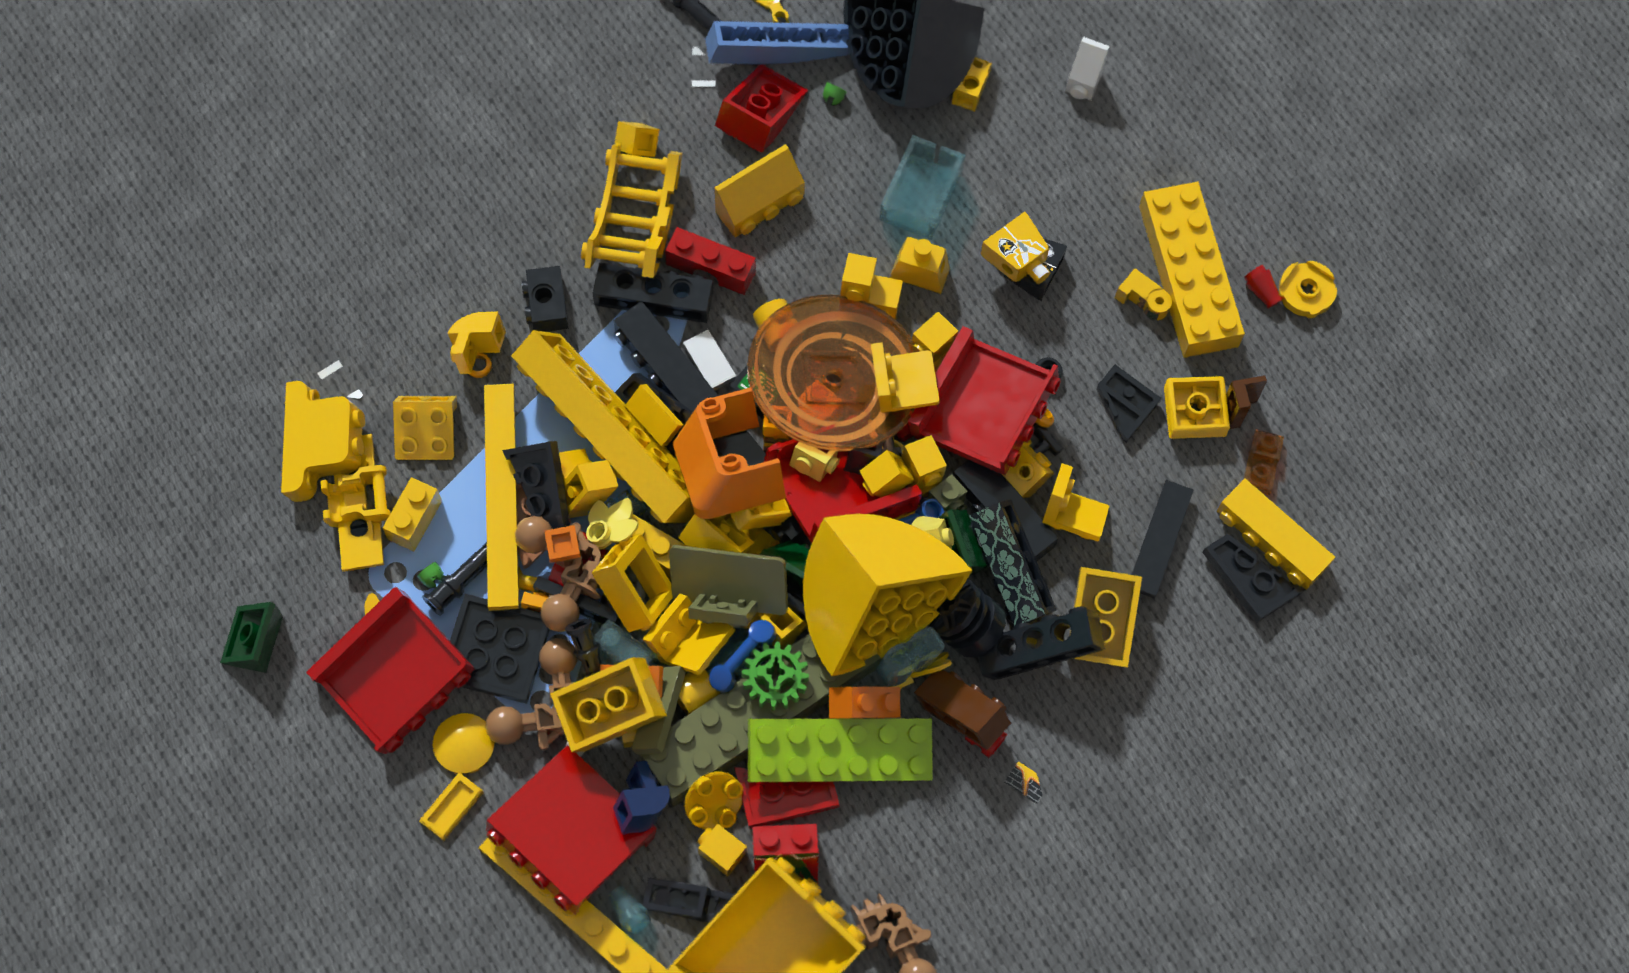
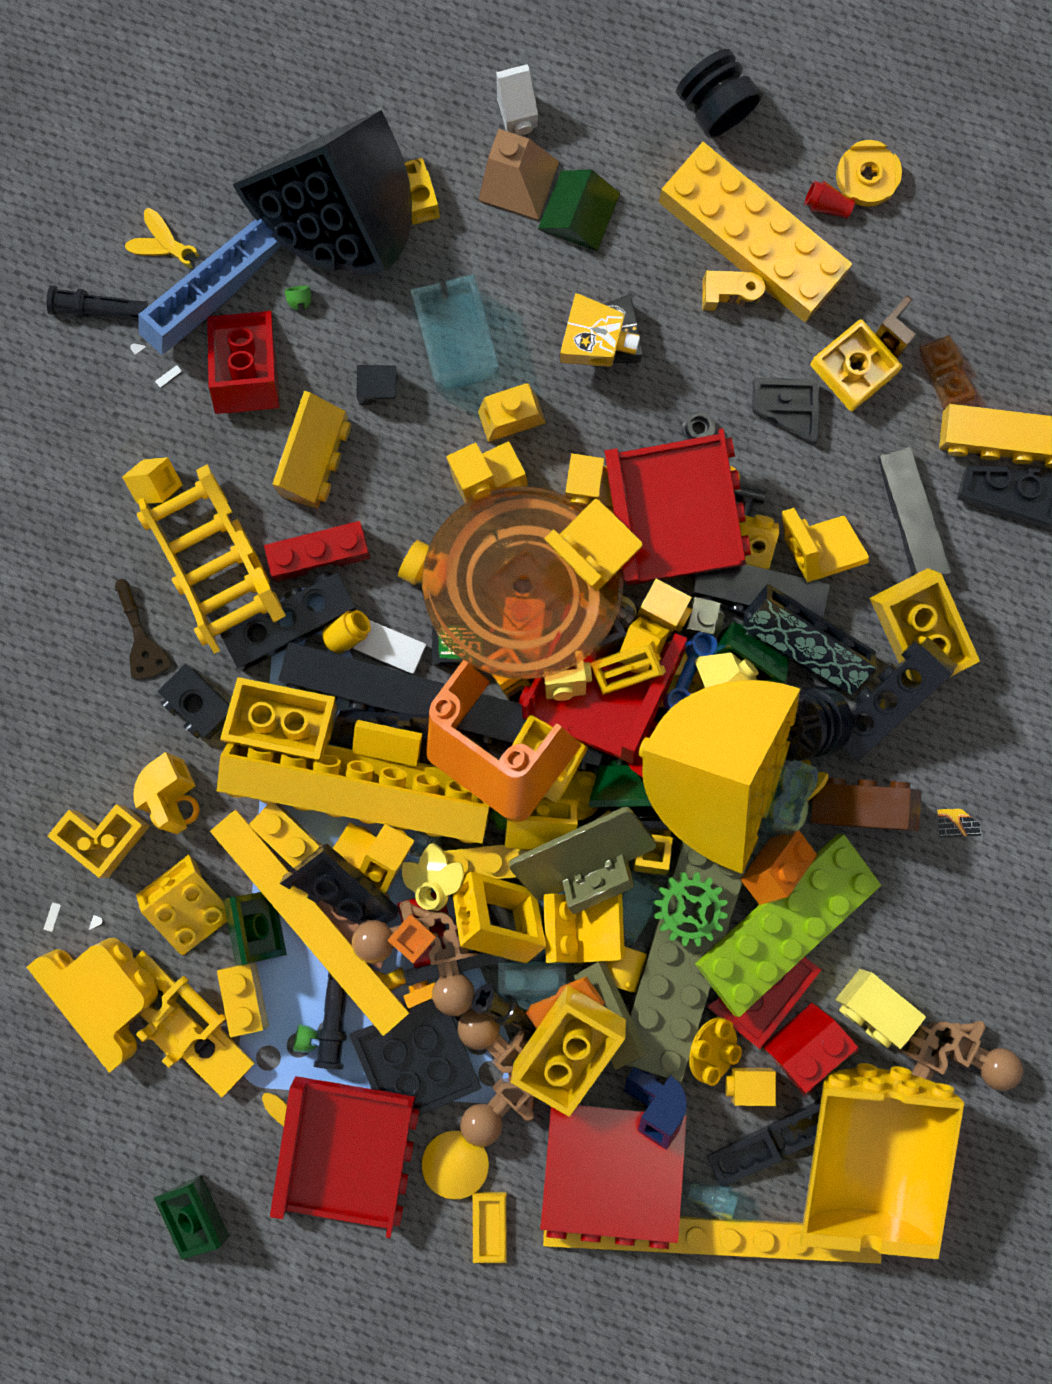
camera: 35 degrees left, 15 degrees up
blue bar [709,620,776,693] -> none
none -> yellow brick [47,804,150,878]
none -> dark brown piece [115,579,172,679]
none -> yellow slope [220,677,338,762]
none -> dark green slope [223,892,287,965]
none -> yellow brick [249,803,323,868]
none -> yellow brick [322,610,371,654]
none -> black panel [356,365,398,405]
none -> medium nougat slope [479,129,559,221]
none -> dark green slope [538,169,620,252]
none -> yellow tile [590,641,666,695]
none -> black wheel [676,49,763,138]
none -> light yellow brick [835,969,926,1049]

